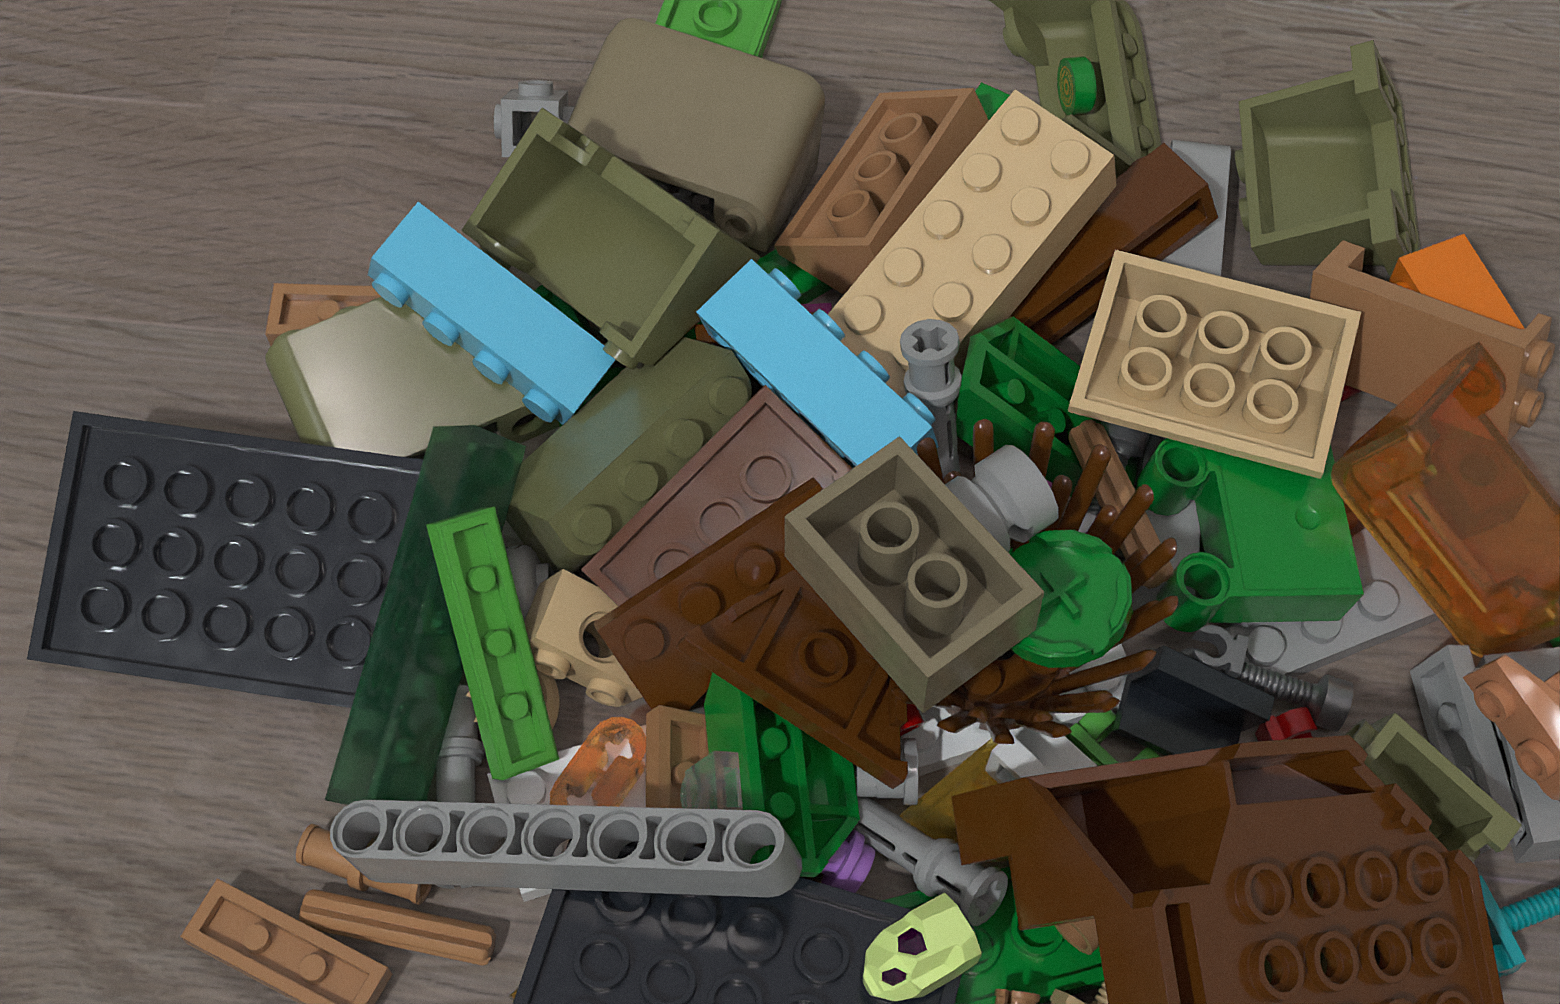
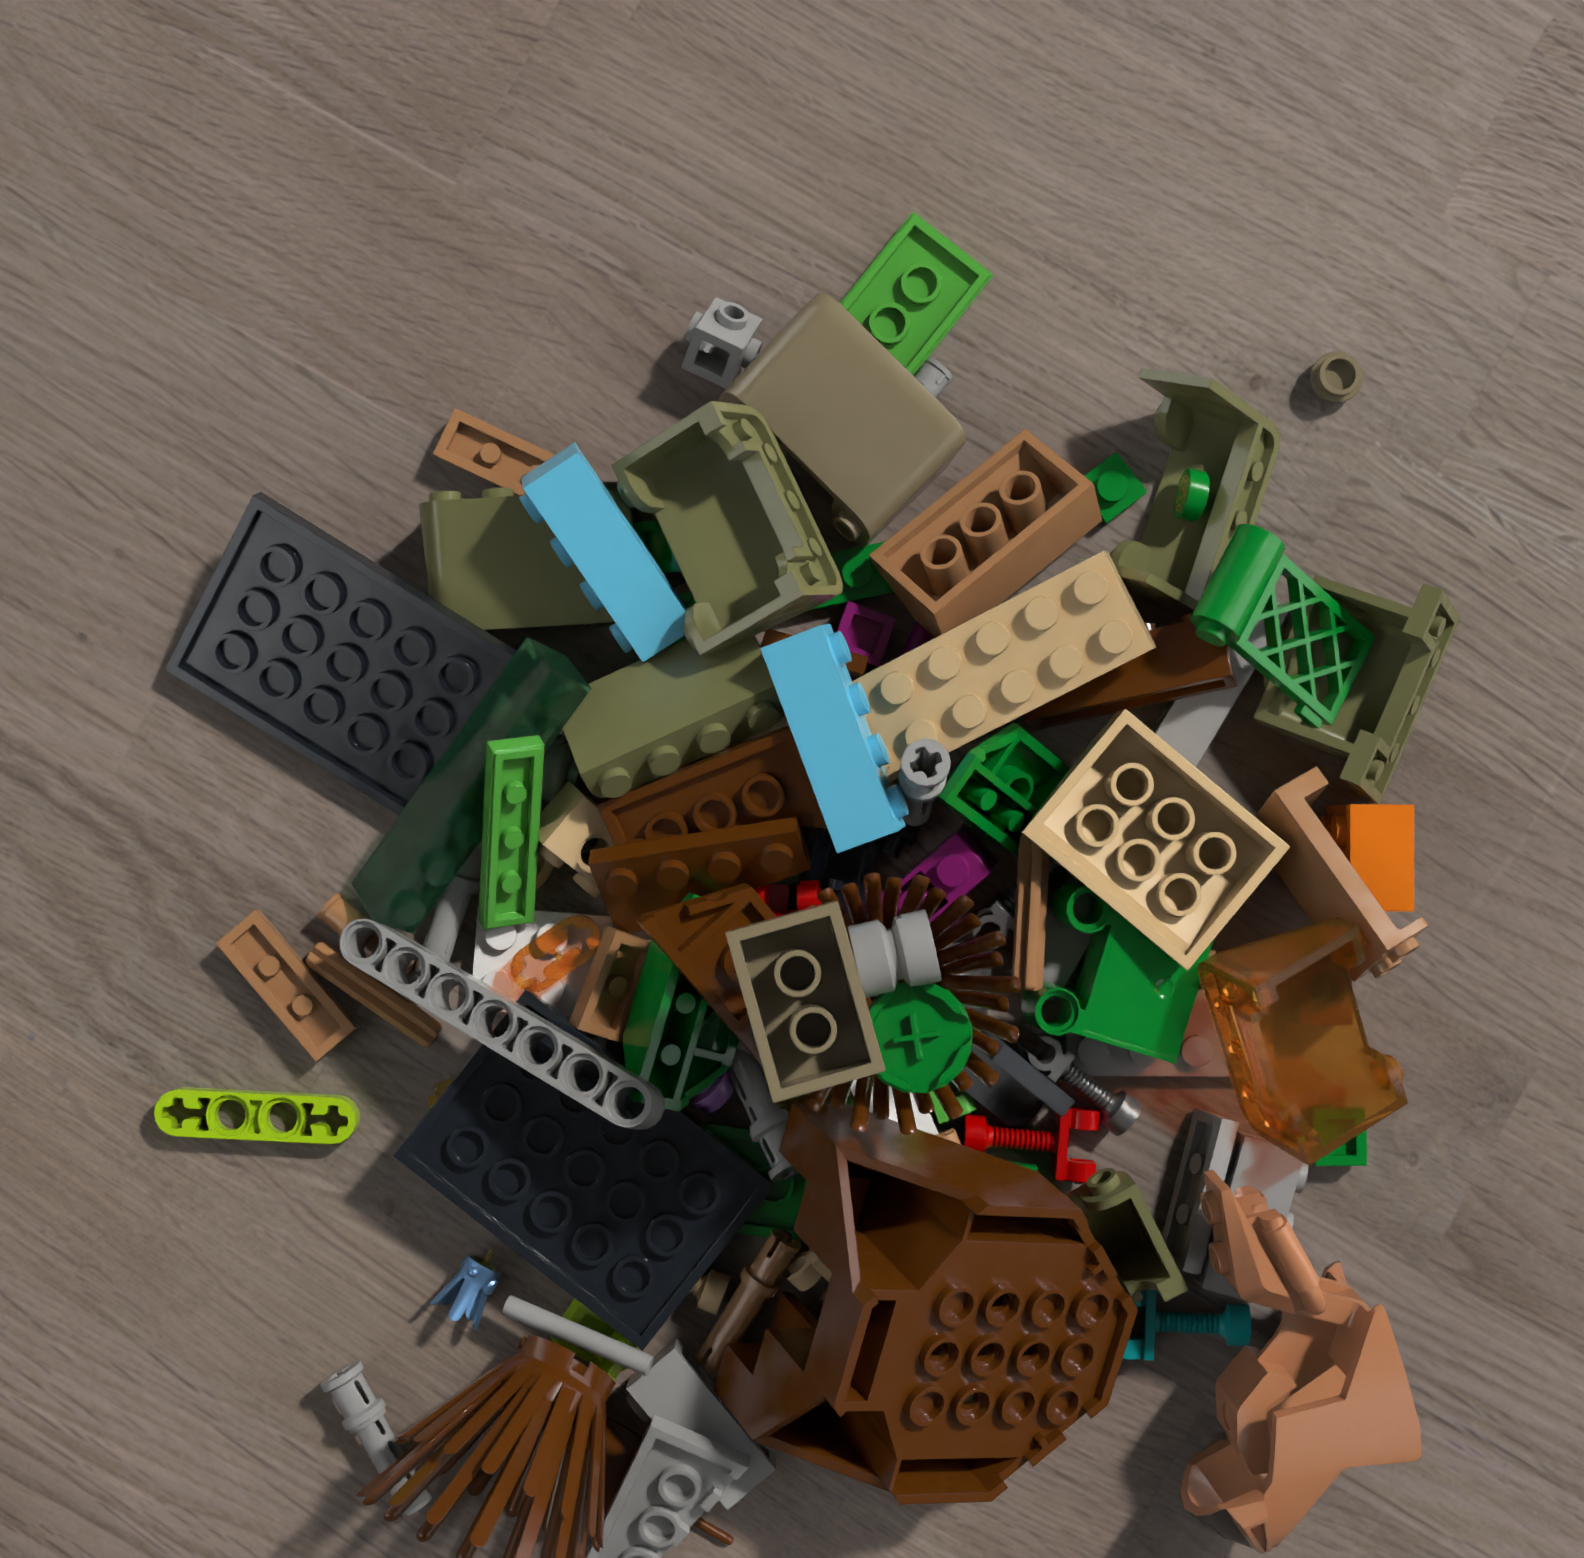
camera: 20 degrees right, 25 degrees up
clear plate [680,751,743,810] -> none
yellowish green rock [863,893,982,1001] -> none
none -> green piece [1190,524,1376,729]

